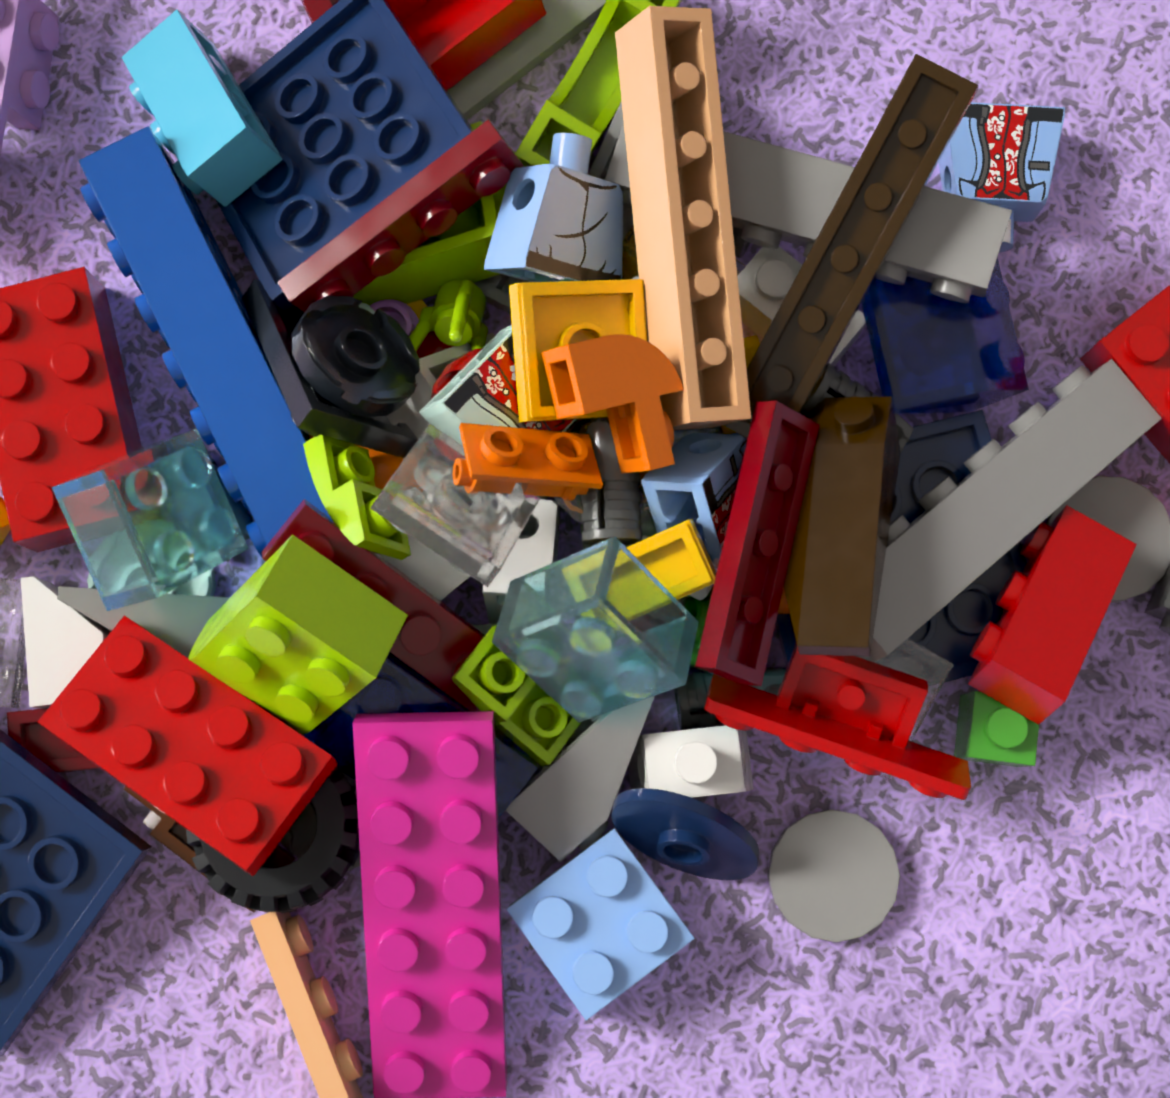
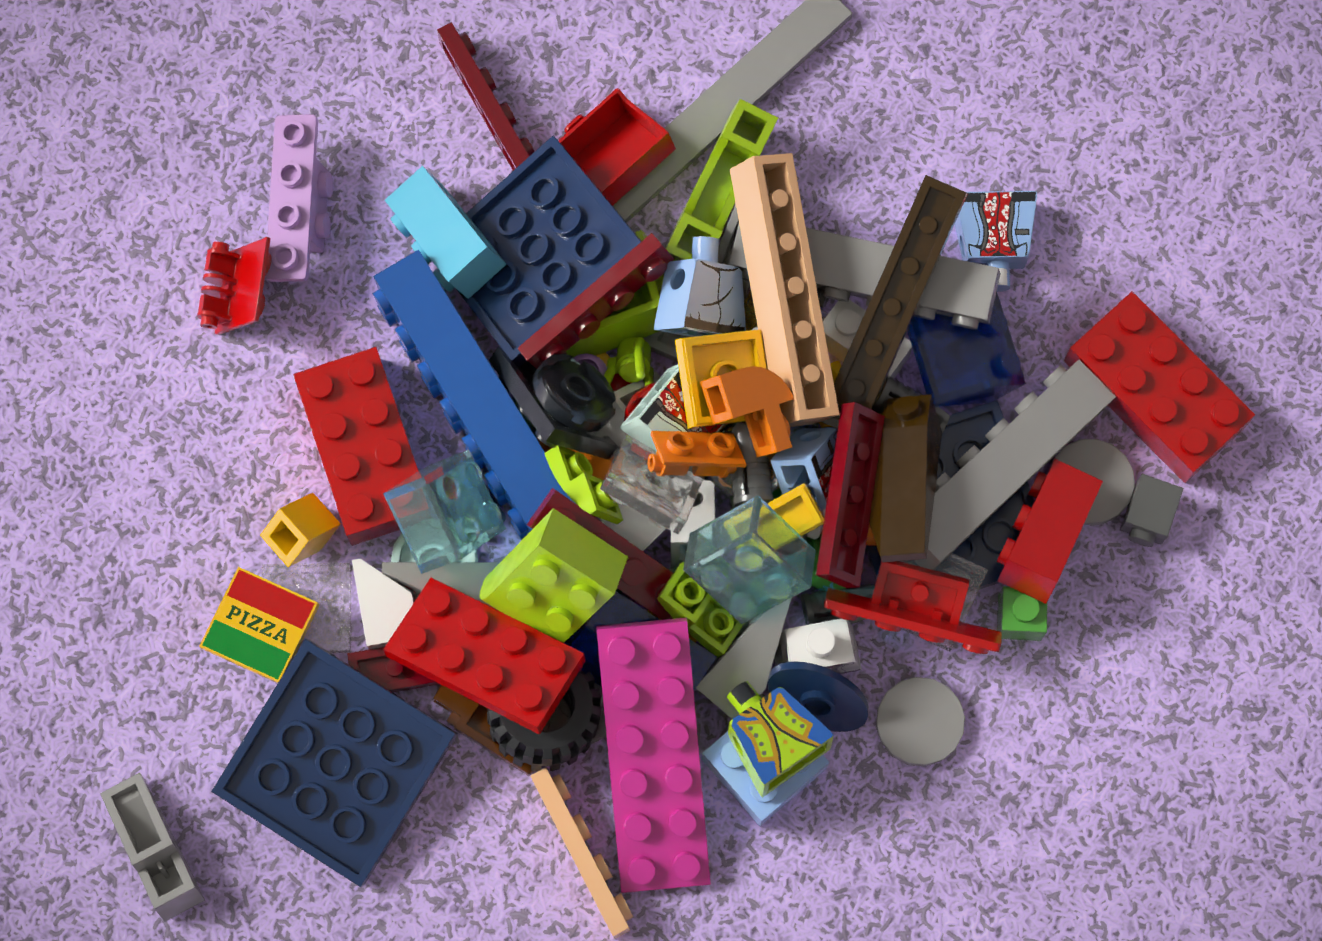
camera: 10 degrees left, 5 degrees down
none -> torso [727,681,834,798]

